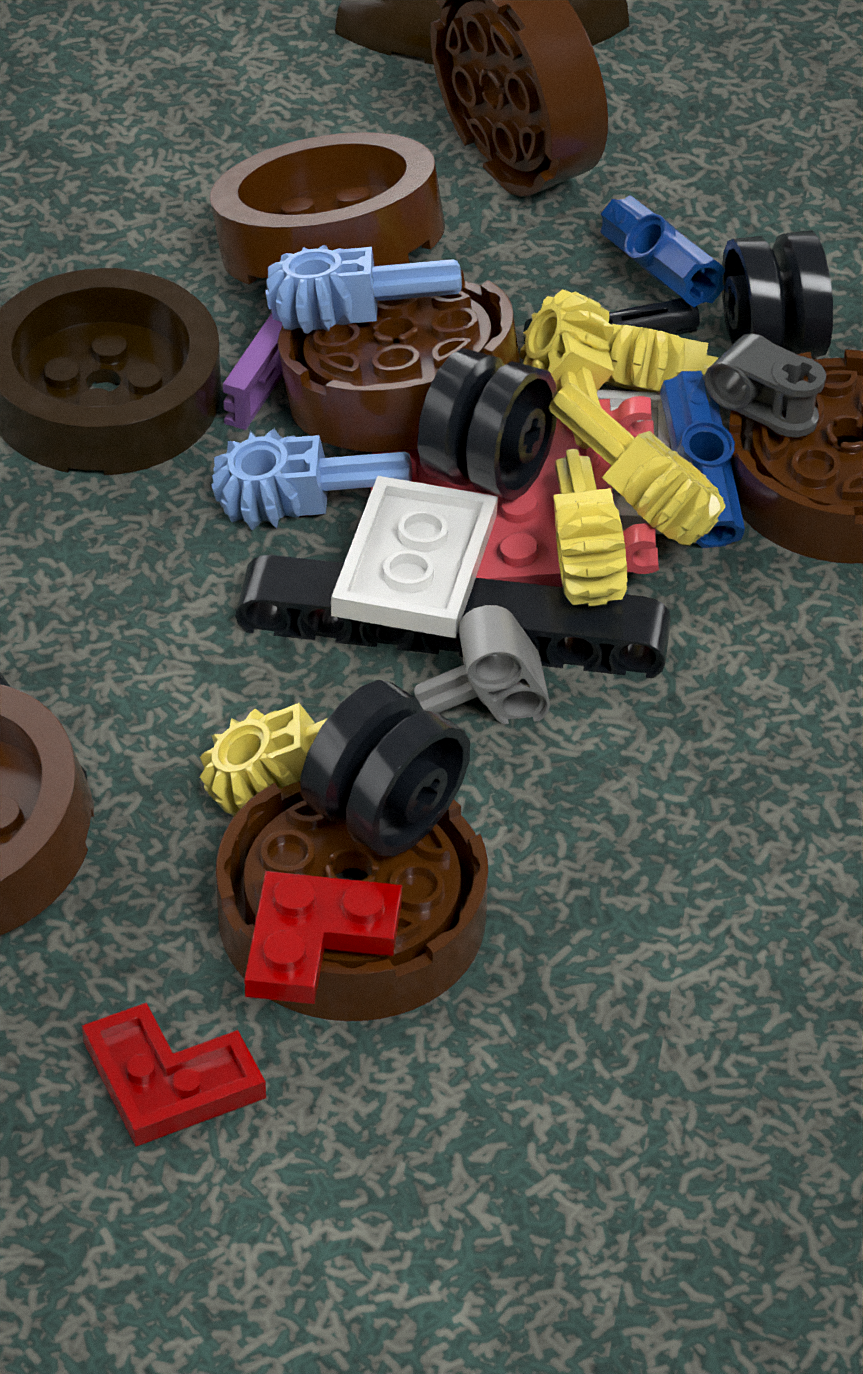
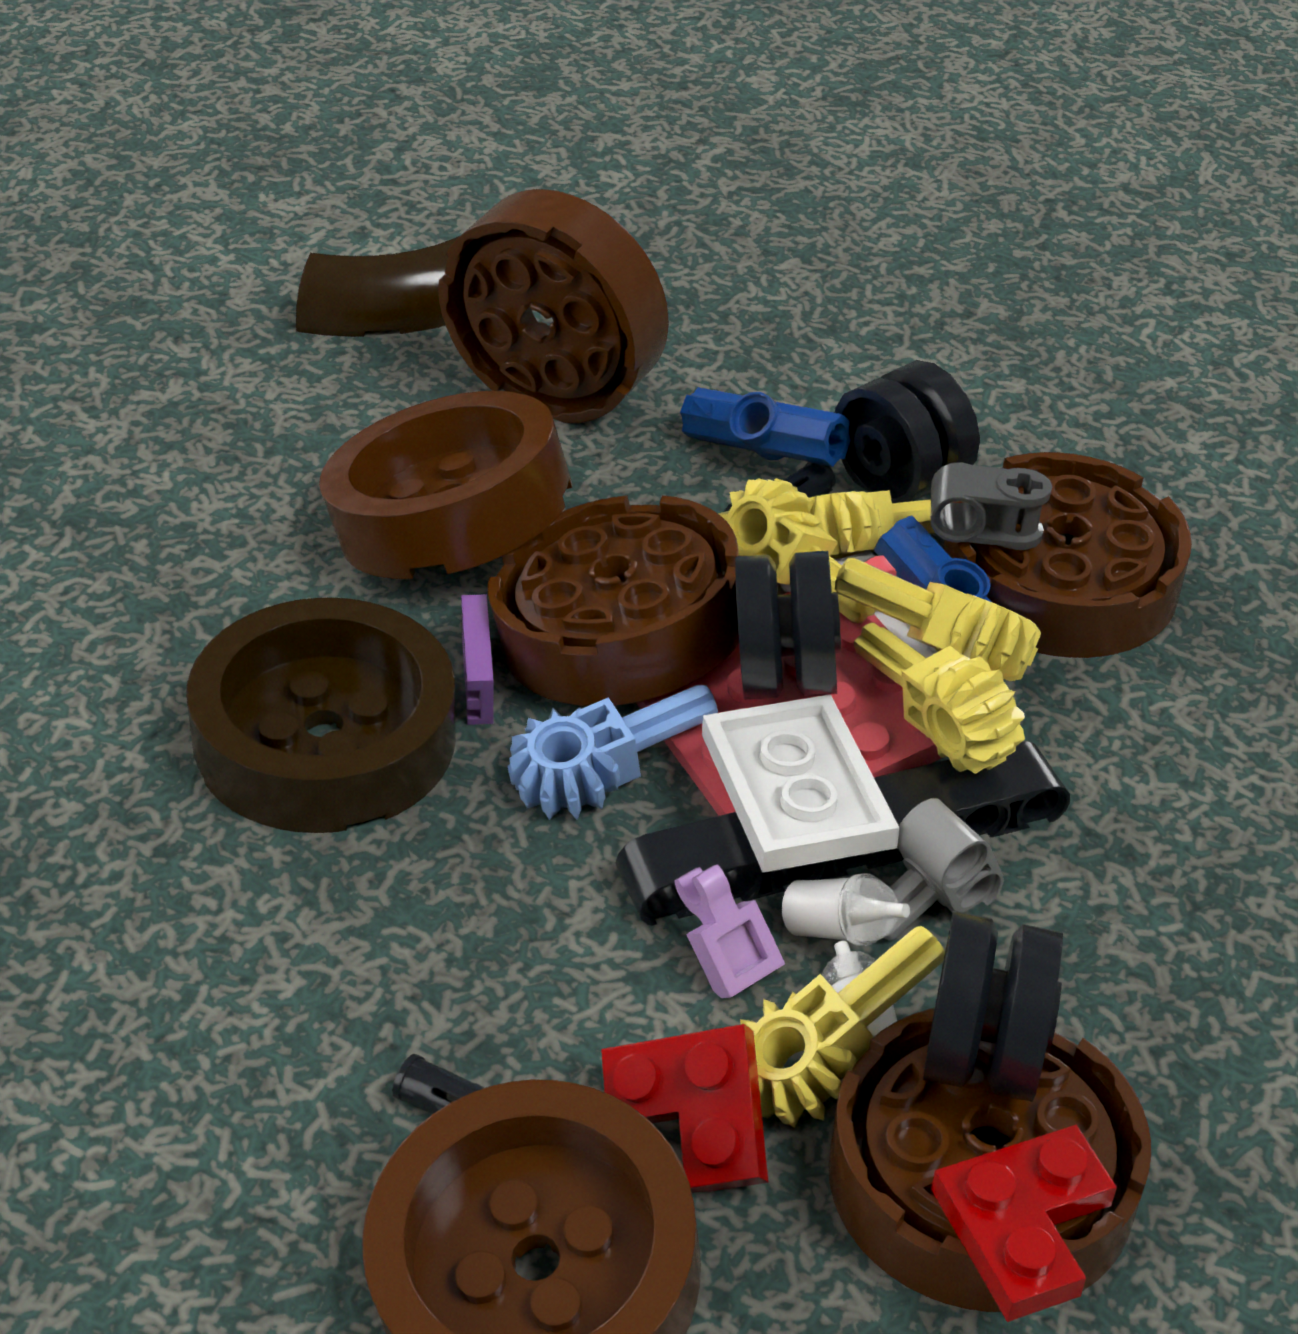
camera: 30 degrees left, 5 degrees down
light blue gear [265,245,462,334] -> none
none -> red plate [601,1024,769,1193]
none -> lavender plate [674,865,785,998]
none -> piece [782,874,910,946]

